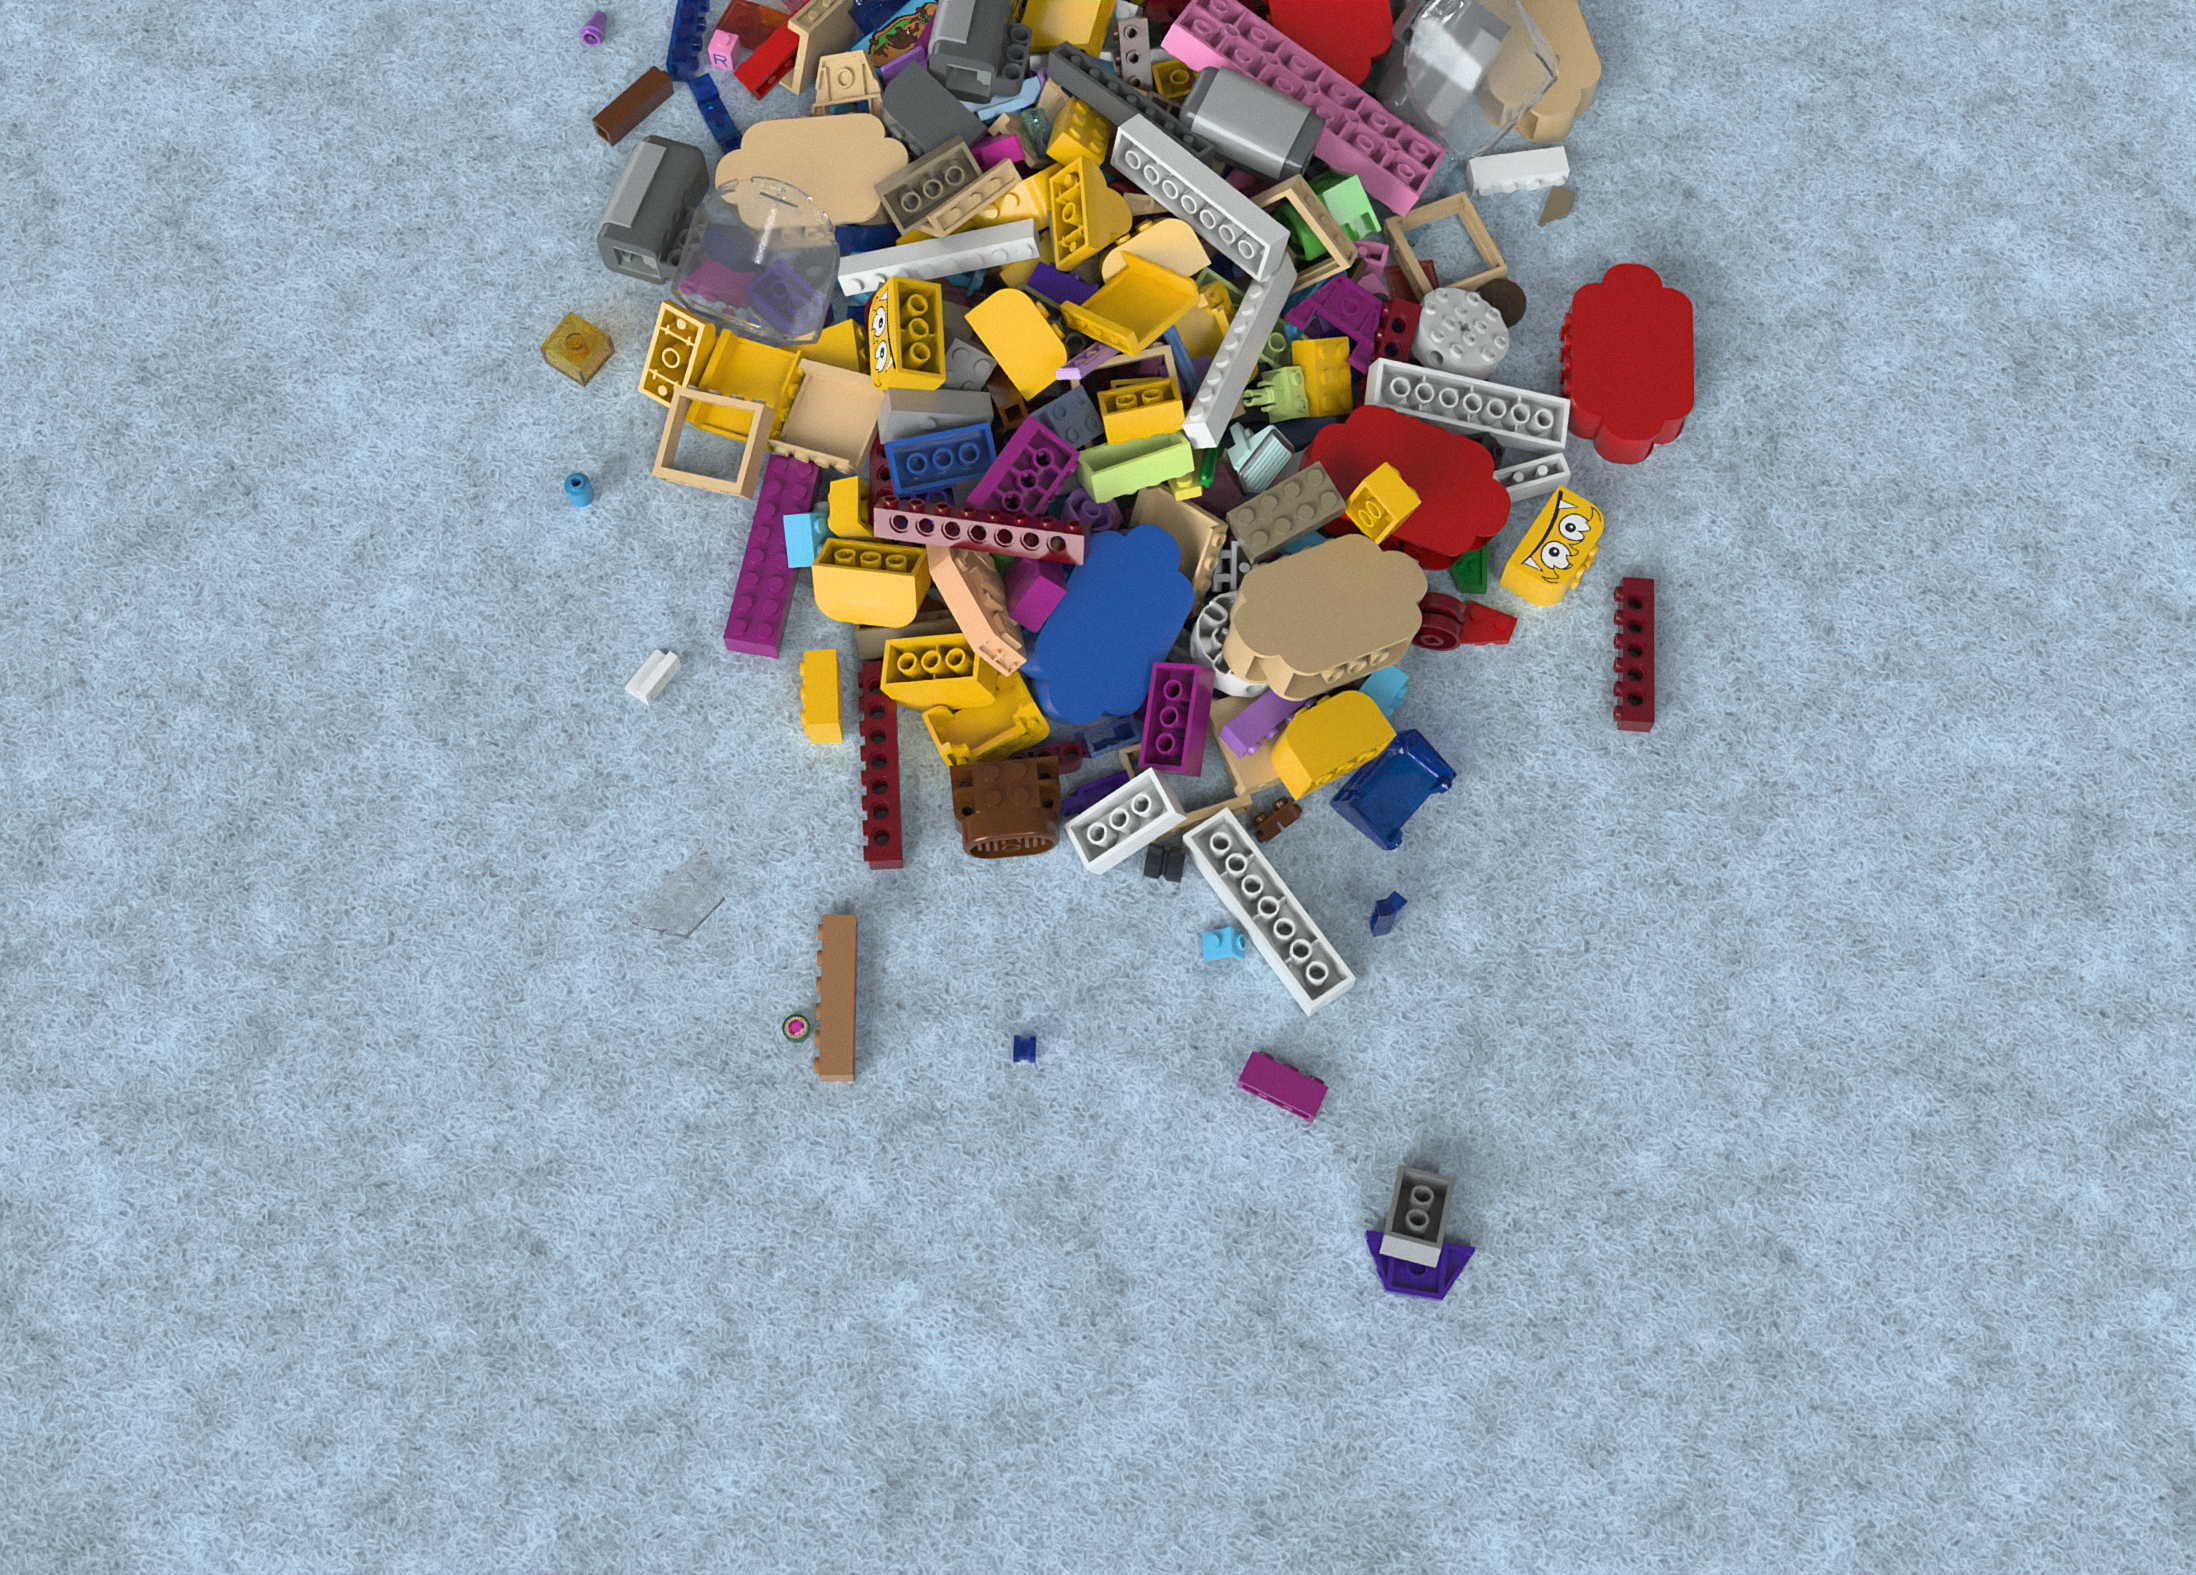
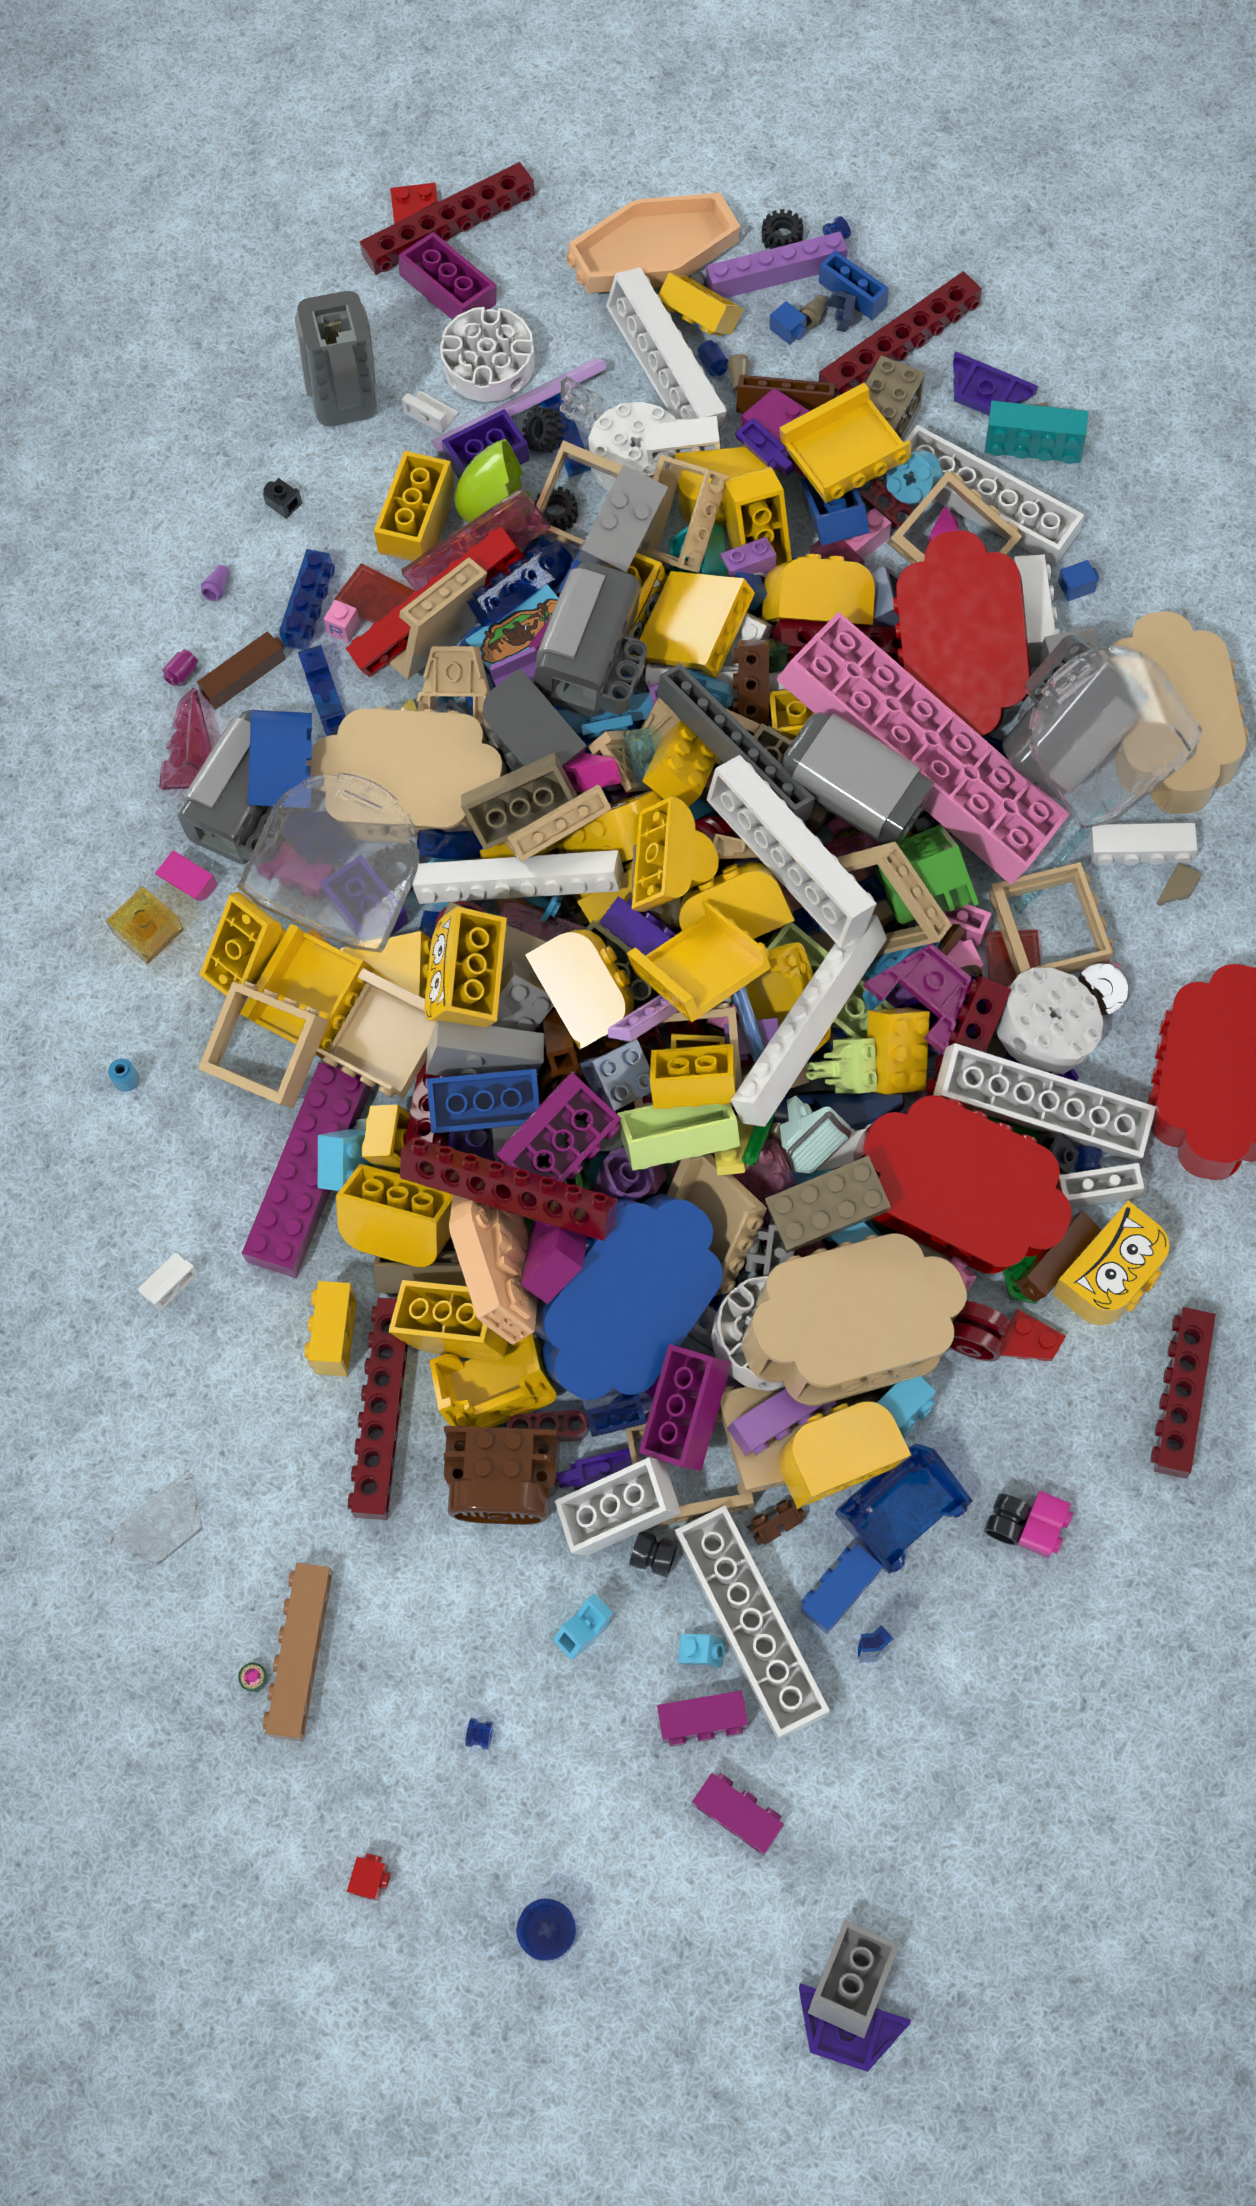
camera: 15 degrees right, 0 degrees up
yellow brick [1345,462,1422,545] -> none
none -> dark pink brick [155,850,218,901]
none -> clear pink wedge [159,688,212,790]
none -> magenta brick [162,649,198,686]
none -> blue panel [248,710,312,808]
none -> red brick [347,1853,391,1901]
none -> clear blue brick [516,1898,577,1962]
none -> medium azure brick [553,1593,614,1660]
none -> magenta brick [657,1690,748,1747]
none -> blue brick [801,1543,883,1634]
none -> black wheel [983,1493,1032,1545]
none -> reddish brown brick [1015,1211,1102,1302]
none -> dark pink brick [1017,1490,1073,1558]
none -> clear blue wheel [1074,1146,1103,1172]

